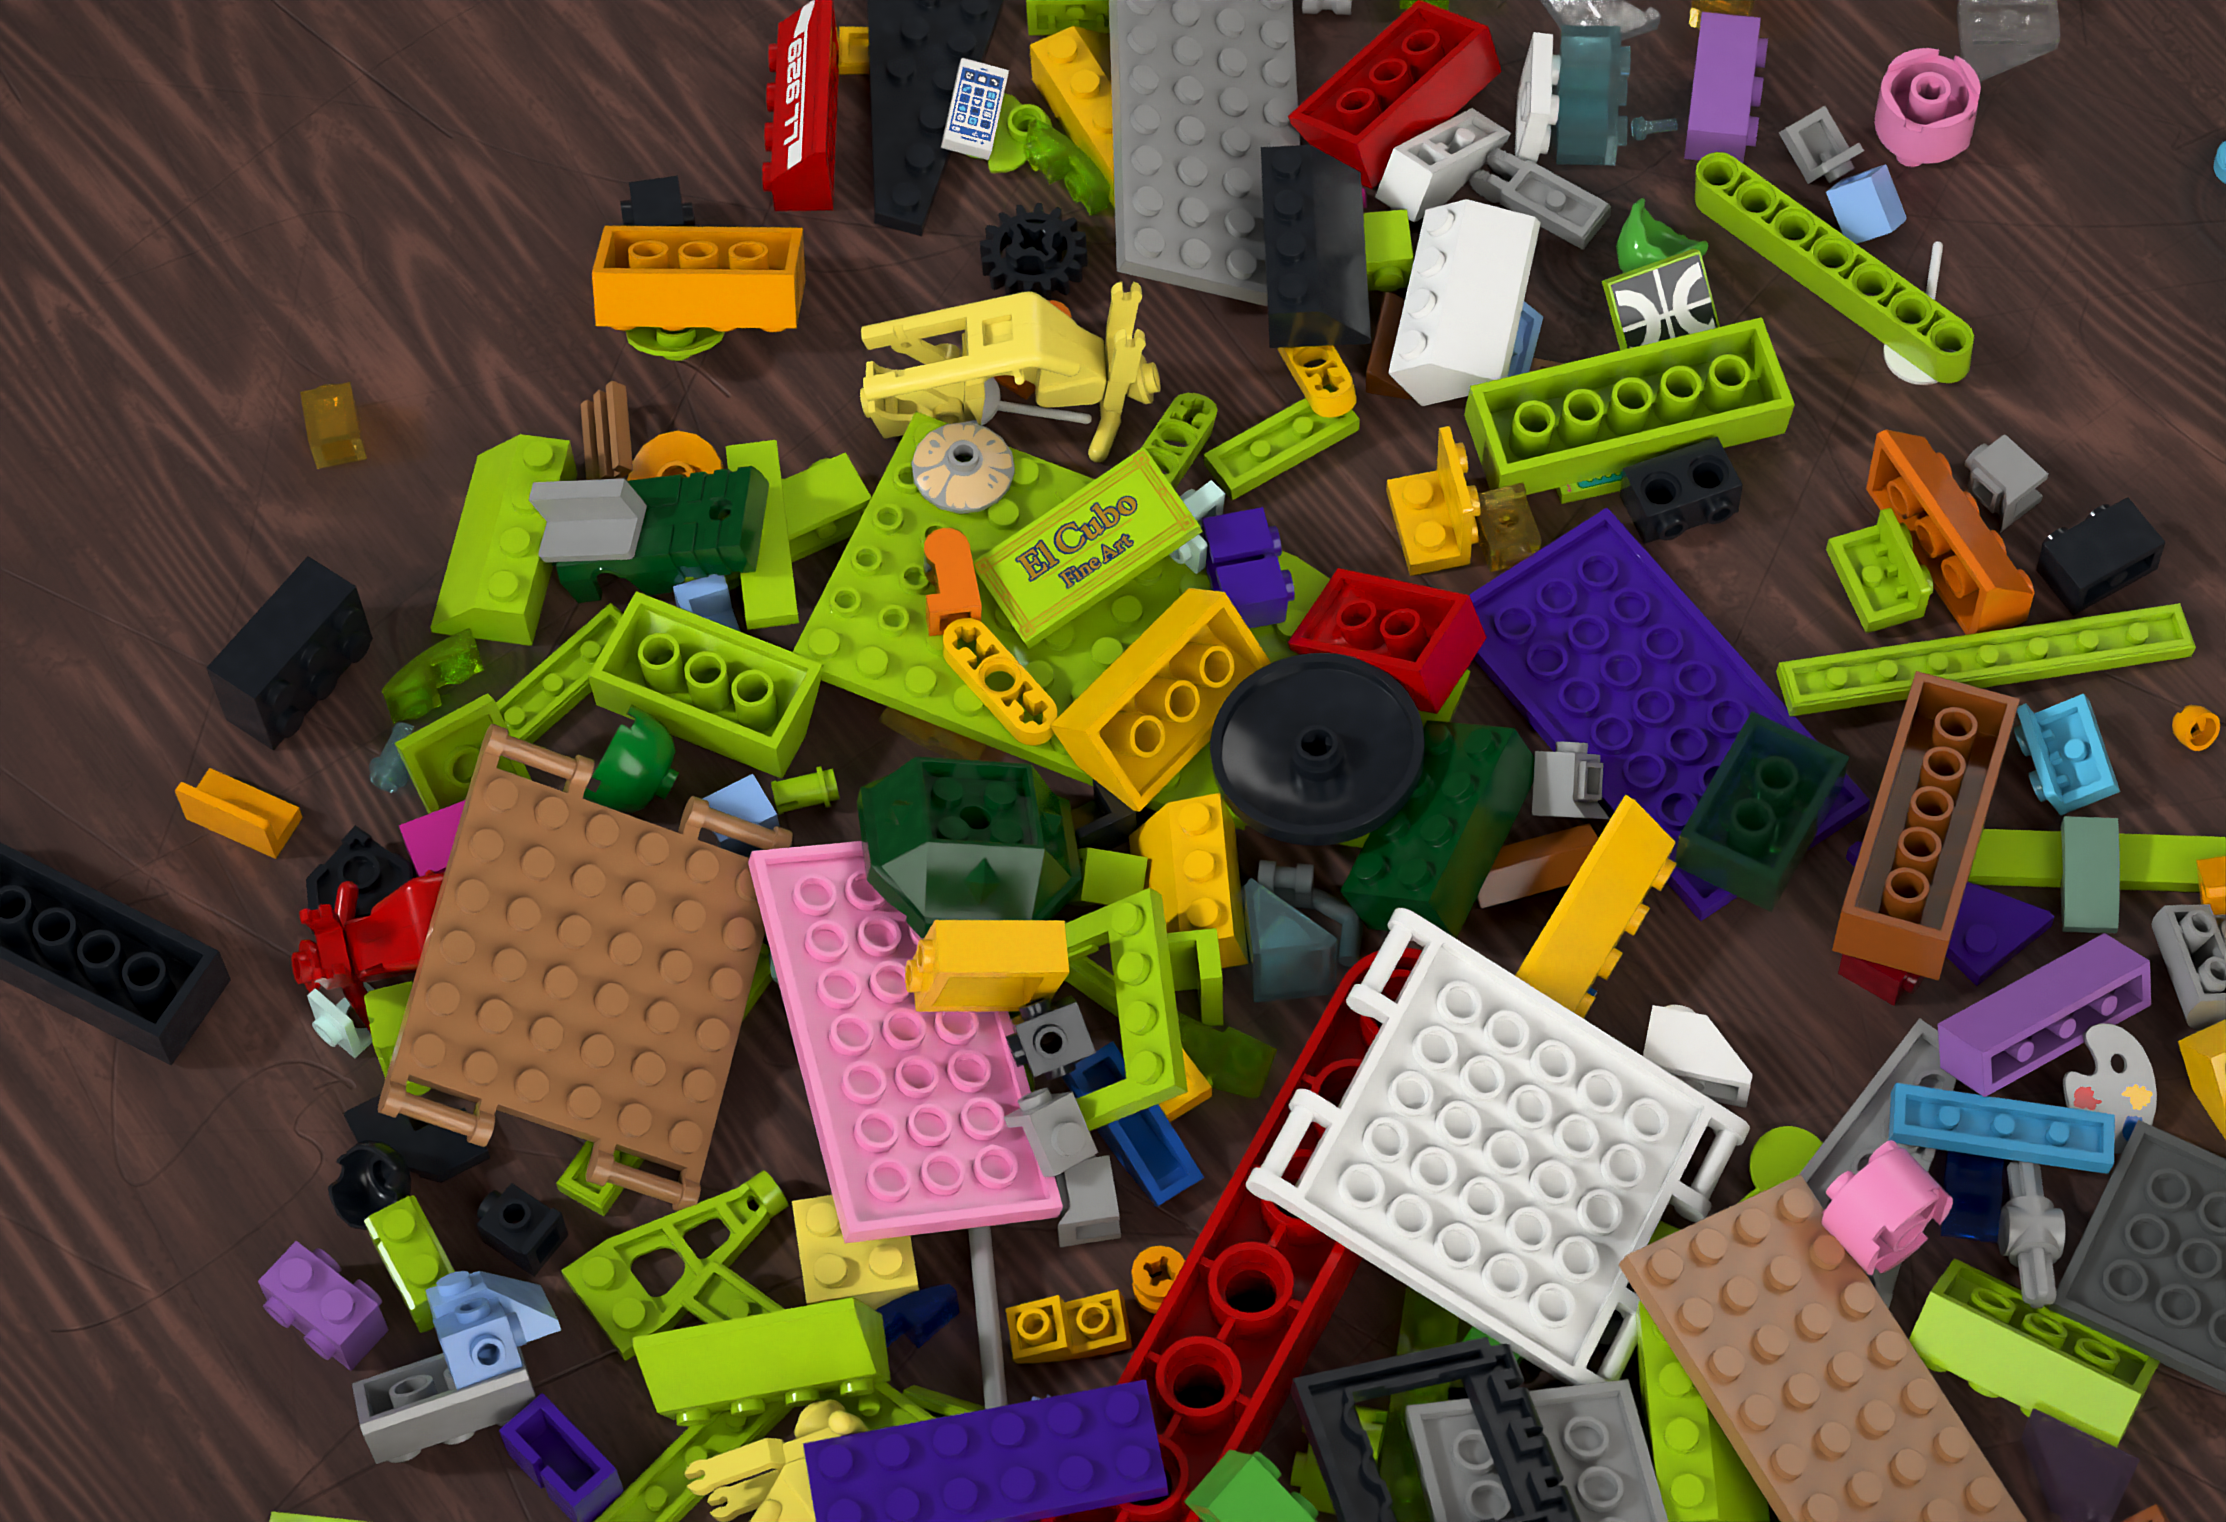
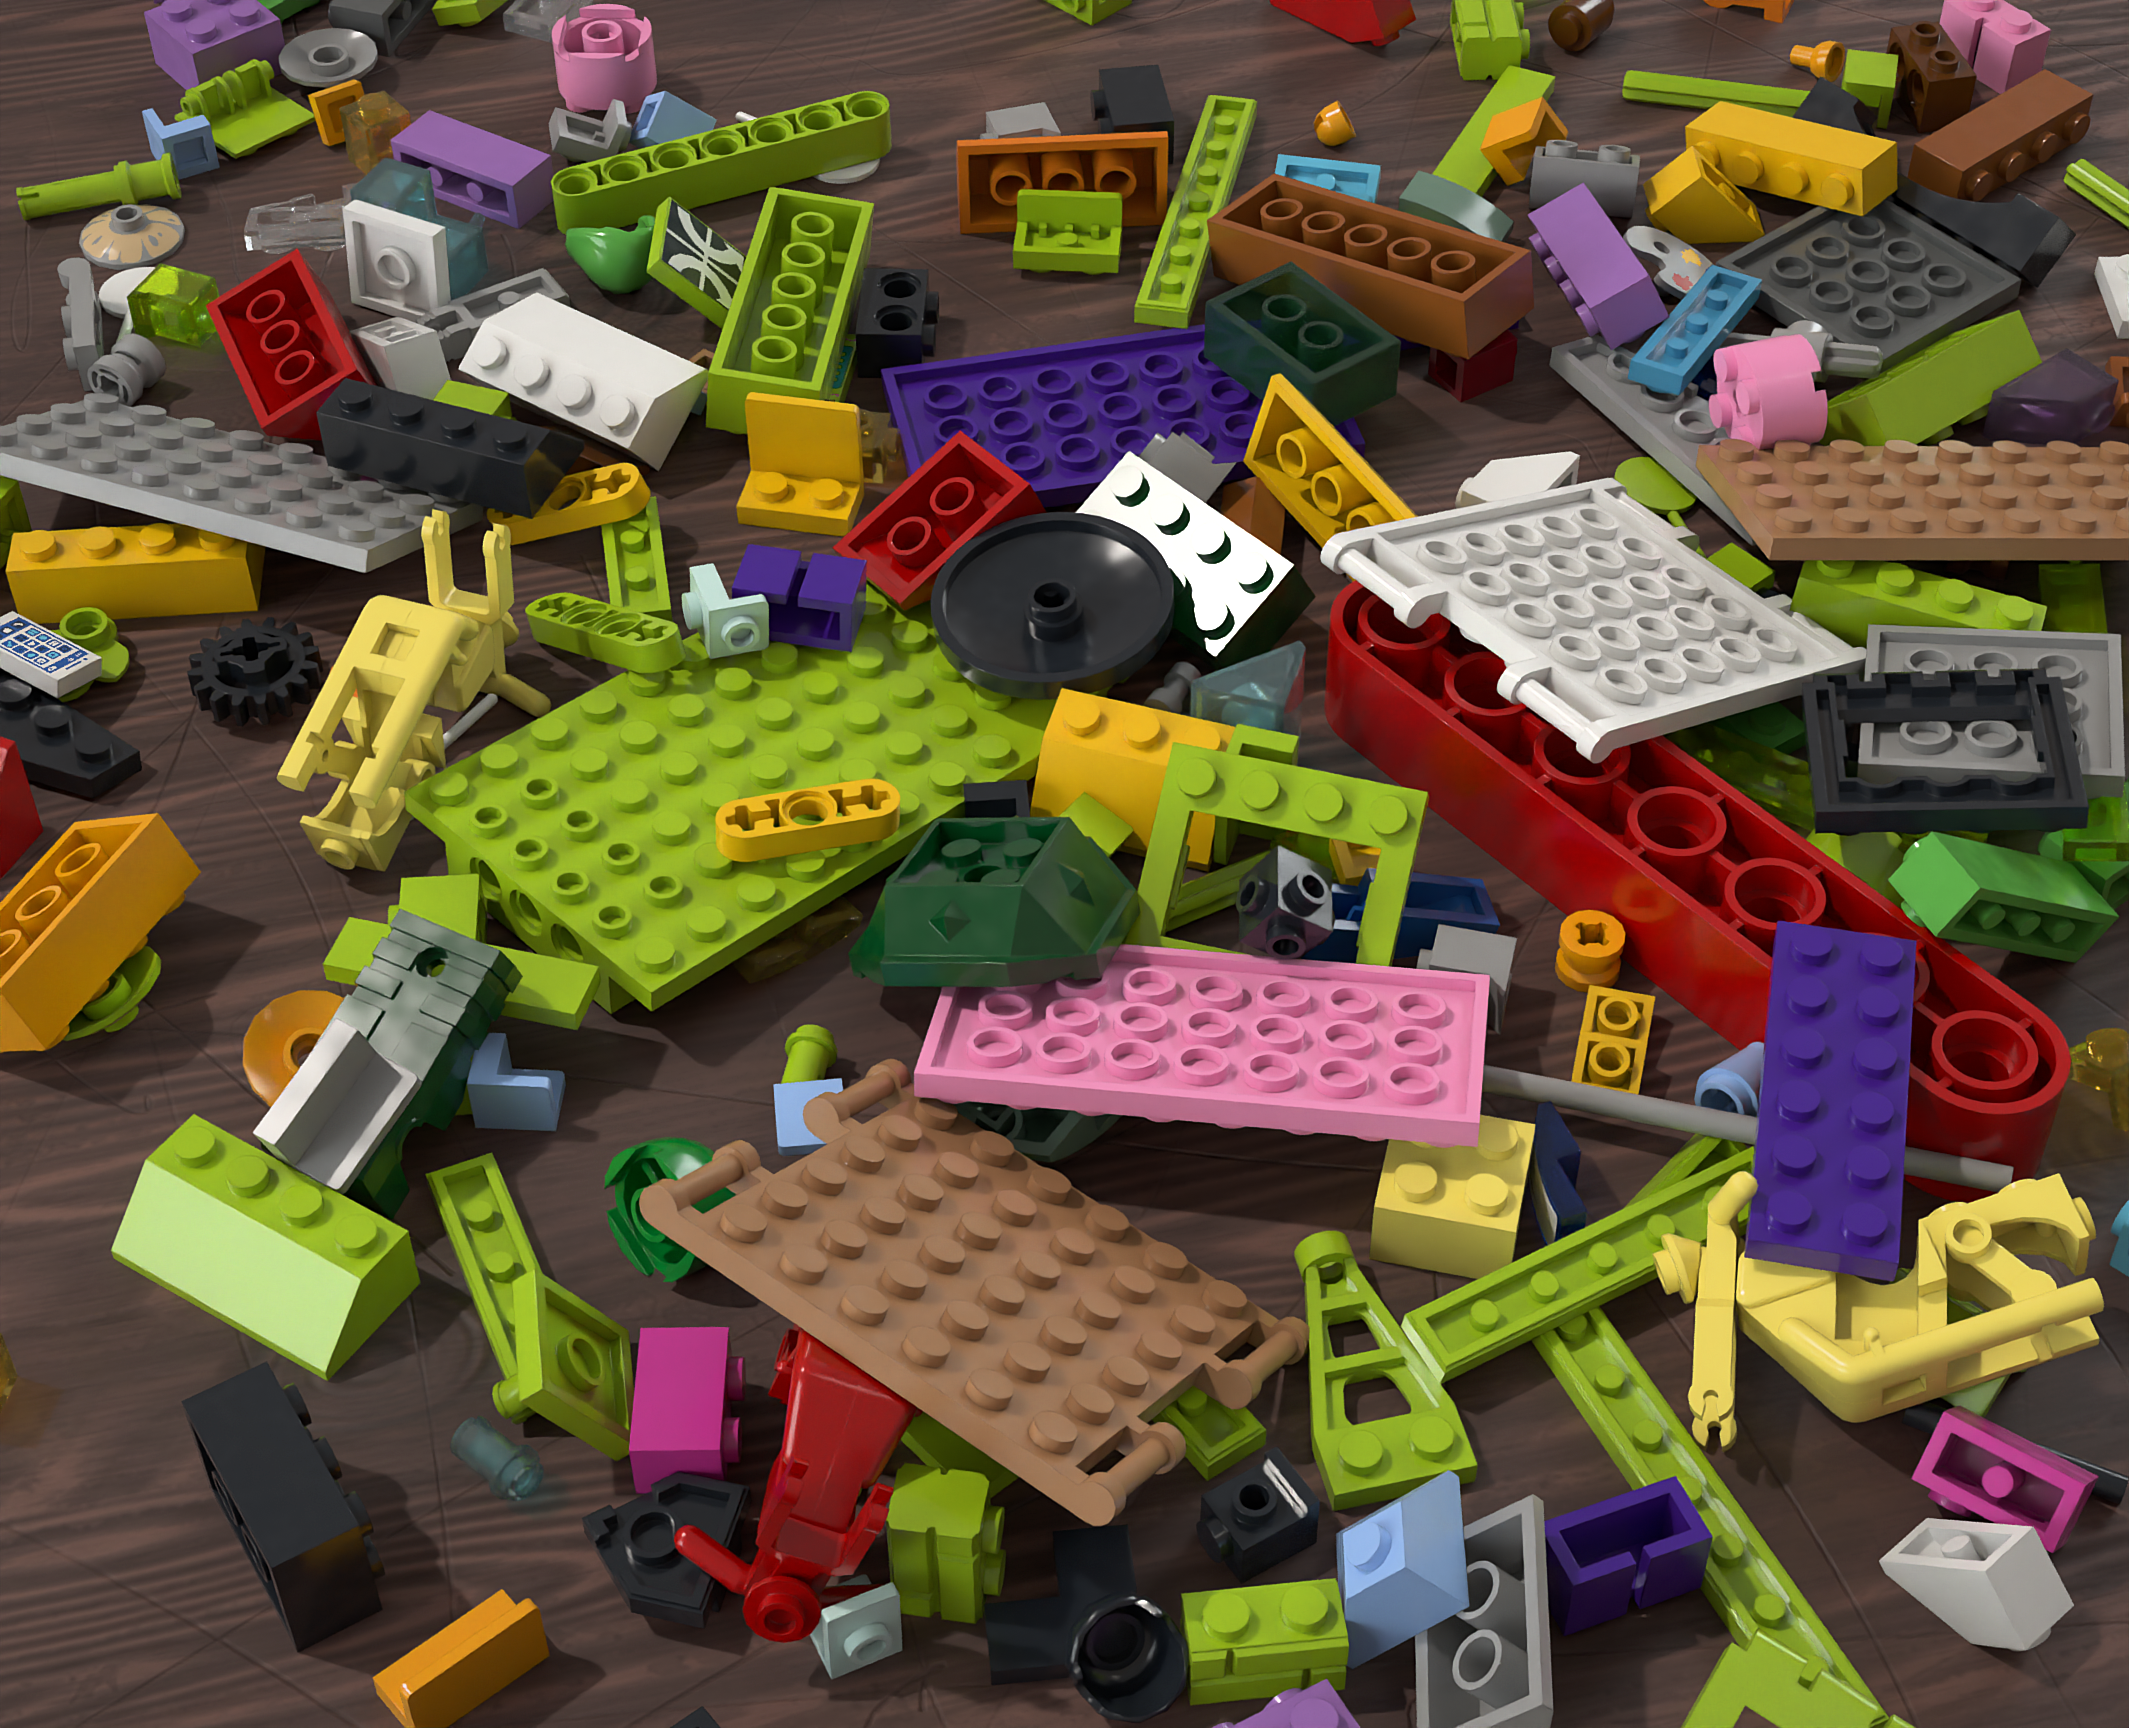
camera: 70 degrees left, 15 degrees down
clear neon green slope [382,628,484,724] -> none
medium blue brick [432,1297,527,1390] -> none
medium nougat tile [581,381,633,480] -> none
lime slope [588,591,824,779] -> none
lime slope [632,1297,891,1426] -> none
yellow window [905,920,1069,1012] -> none
tan dish [912,422,1015,514] -> none
orange leg [924,528,982,636] -> none
lime tile [973,447,1203,649] -> none
light grey bracket [1004,1088,1098,1177] -> none
clear neon green slope [1023,119,1111,216] -> none
yellow slope [1050,588,1271,812] -> none

